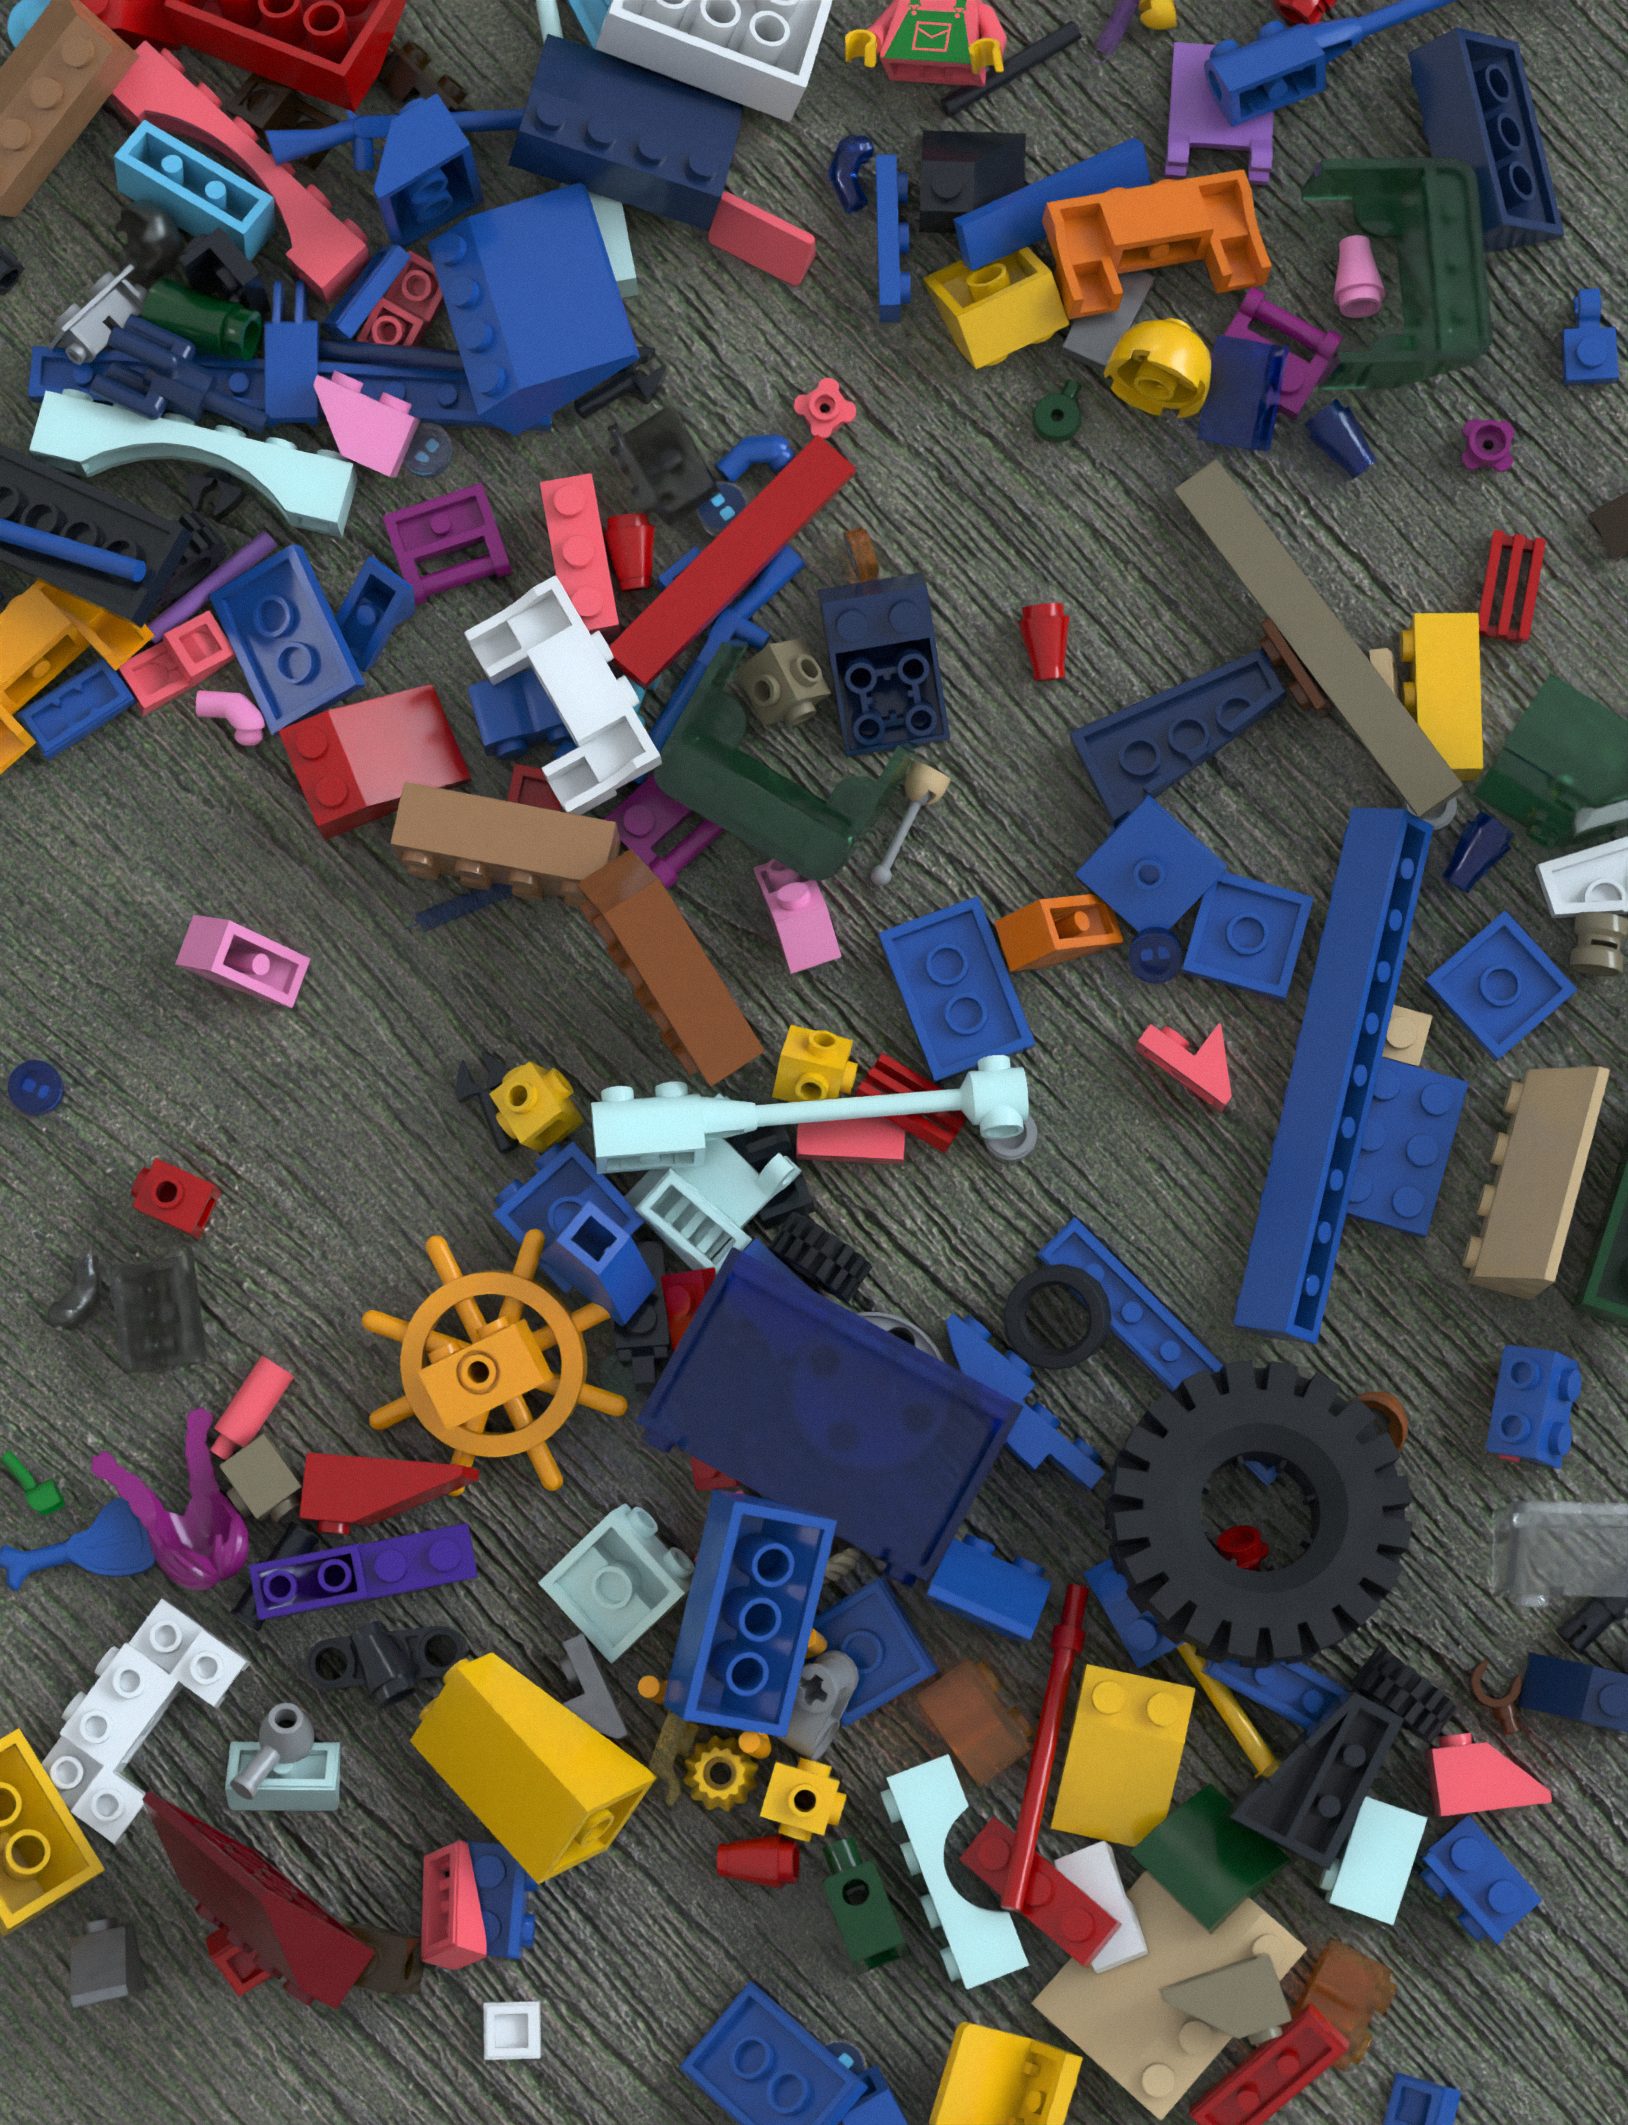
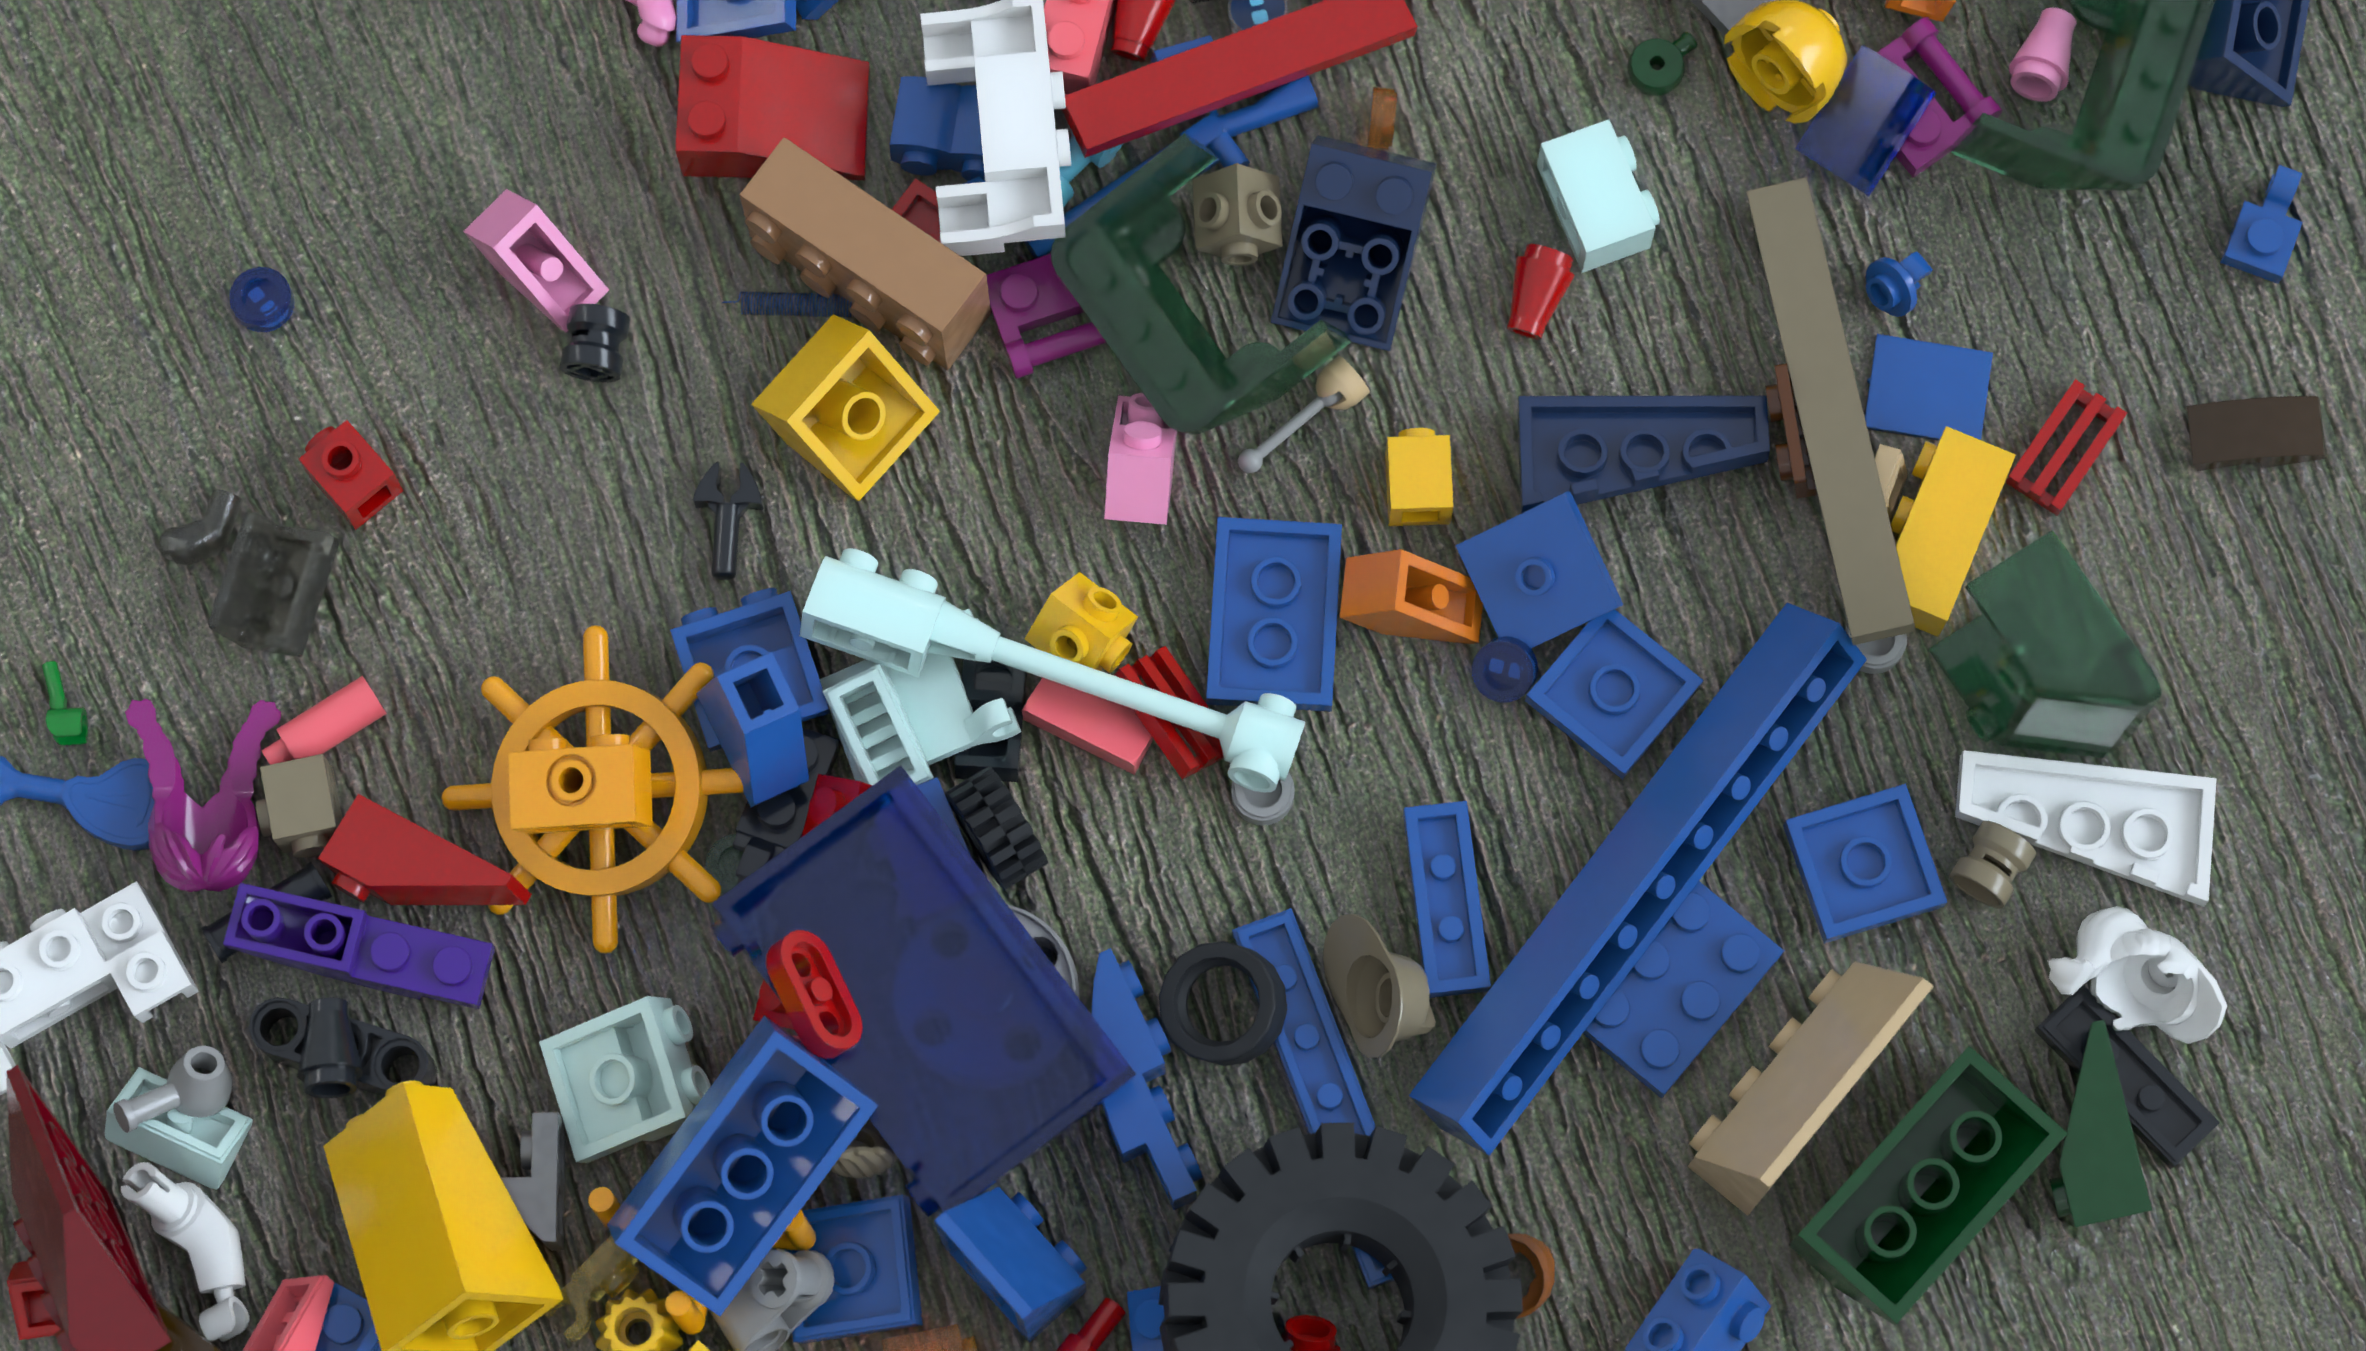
camera: 20 degrees right, 5 degrees down
yellow brick [489,1061,585,1154] -> none
dark orange brick [576,849,765,1087] -> none
coral slope [1135,1023,1232,1113] -> none
clear blue cone [1304,399,1378,479] -> none
tan plate [1382,1005,1433,1067] -> none
clear blue cone [1442,811,1515,894] -> none
magenta plate [1461,419,1515,472] -> none
none -> white arm [121,1162,250,1342]
none -> black wheel [560,304,630,383]
none -> yellow slope [751,314,940,501]
none -> red plate [766,930,863,1059]
none -> dark tan piece [1323,914,1436,1058]
none -> yellow brick [1385,428,1454,526]
none -> blue plate [1403,801,1491,998]
none -> light aqua brick [1537,119,1660,273]
none -> blue window [1865,334,1993,441]
none -> blue plate [1866,251,1933,317]

